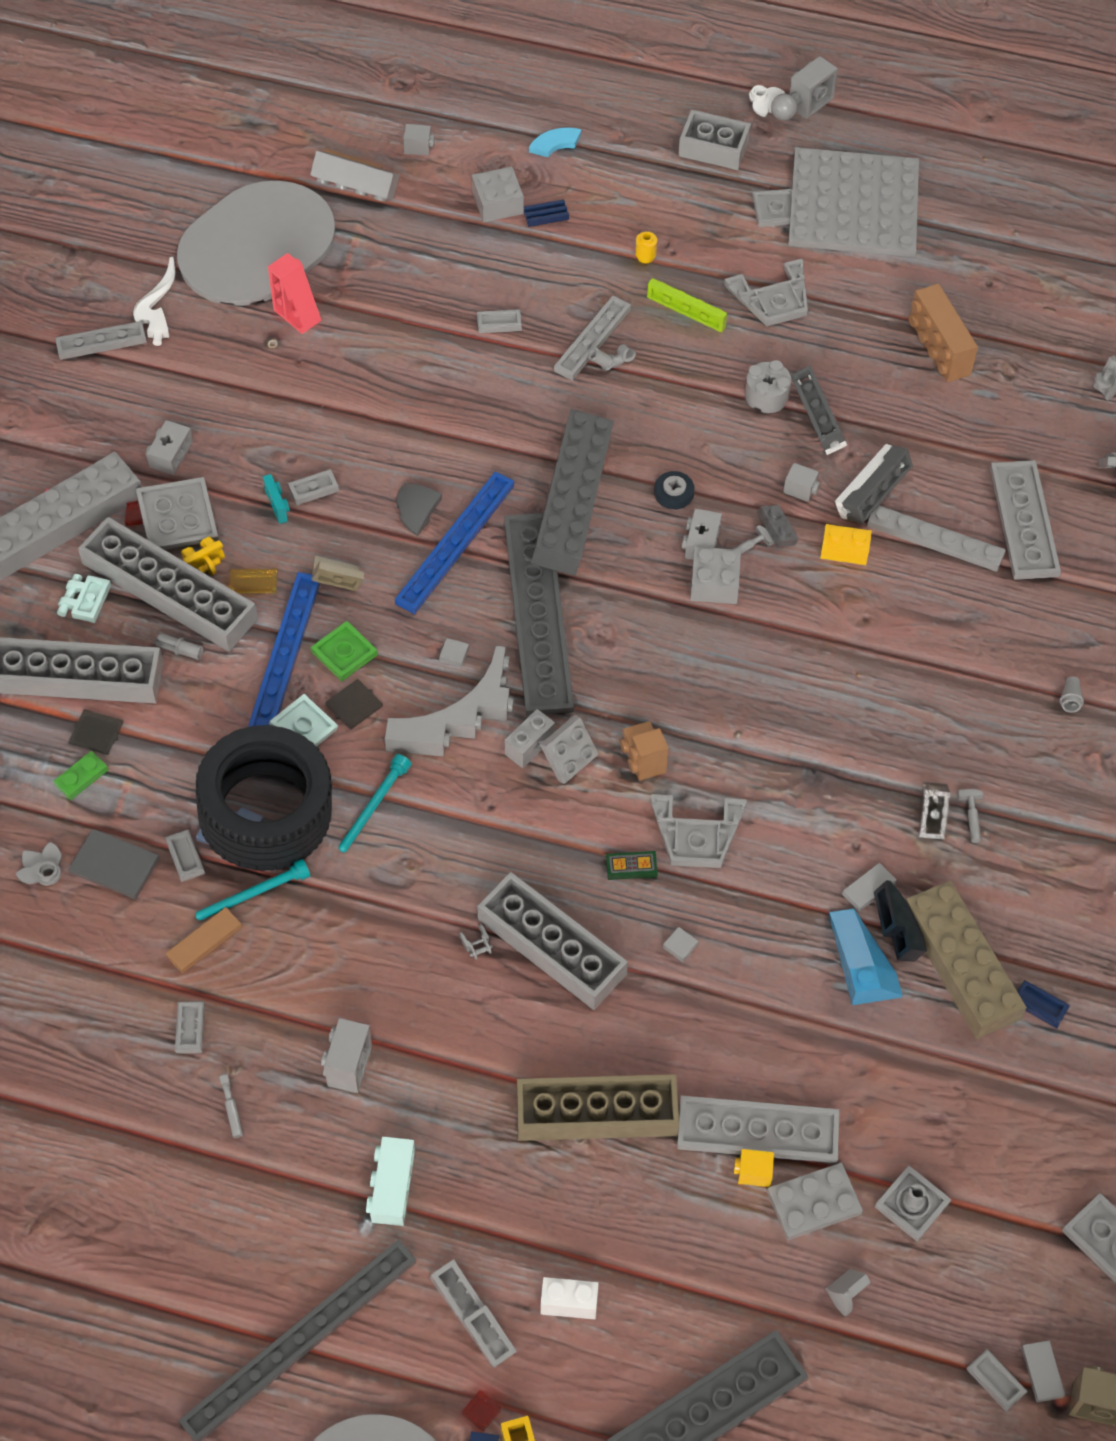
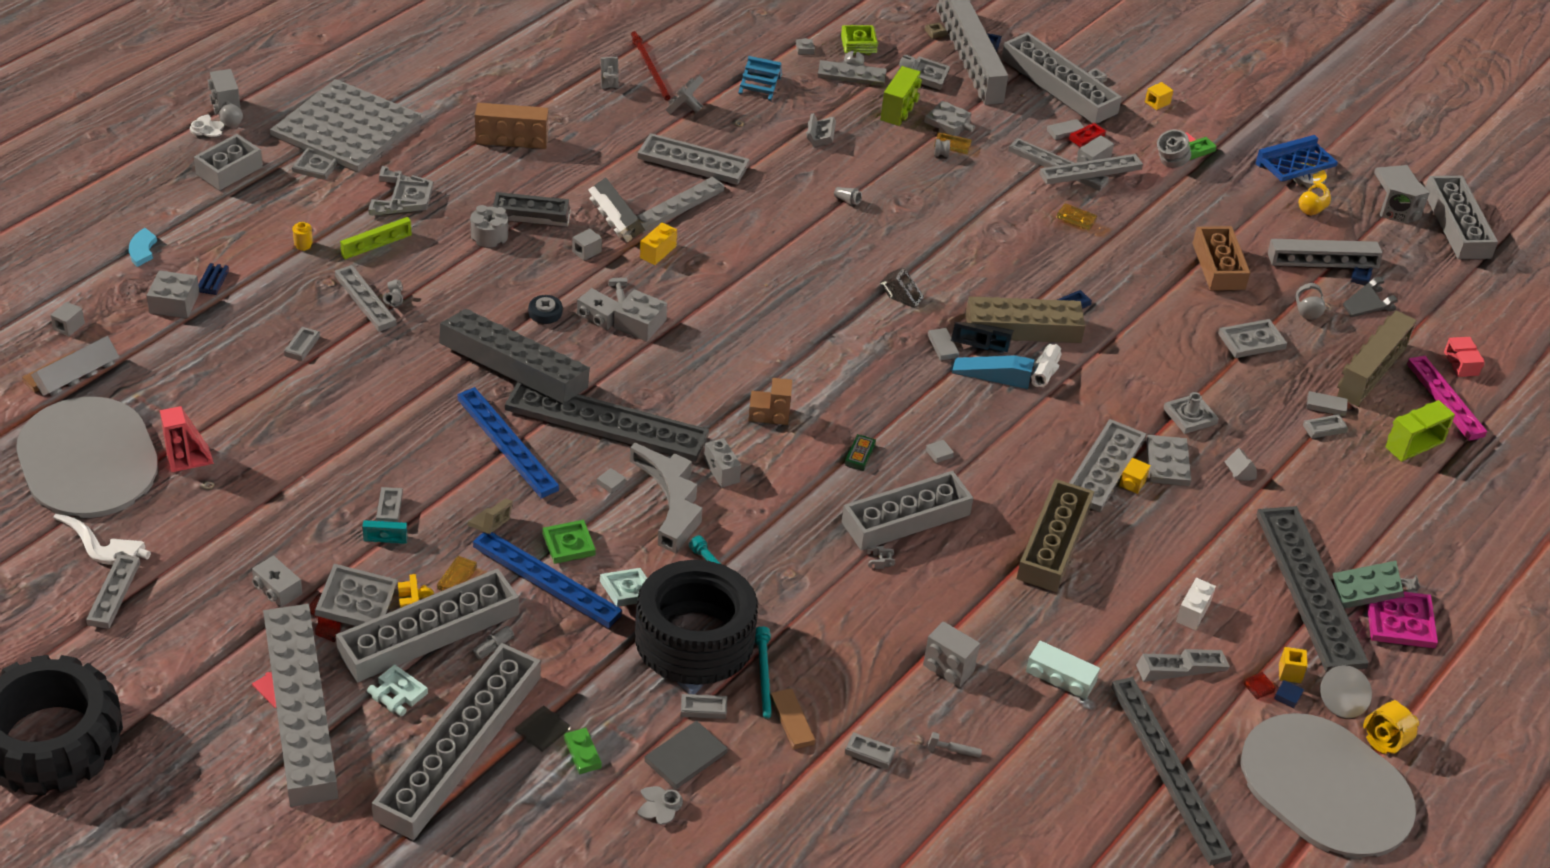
camera: 70 degrees left, 15 degrees down
clear smoke piece [325,679,383,730] -> none
dark grey brick [397,483,442,536] -> none
light grey plate [540,715,599,784] -> none
light grey wing [650,794,747,868] -> none
flat silver plate [757,505,799,547] -> none
light grey piece [958,789,983,843] -> none
none -> white piece [1031,344,1062,387]

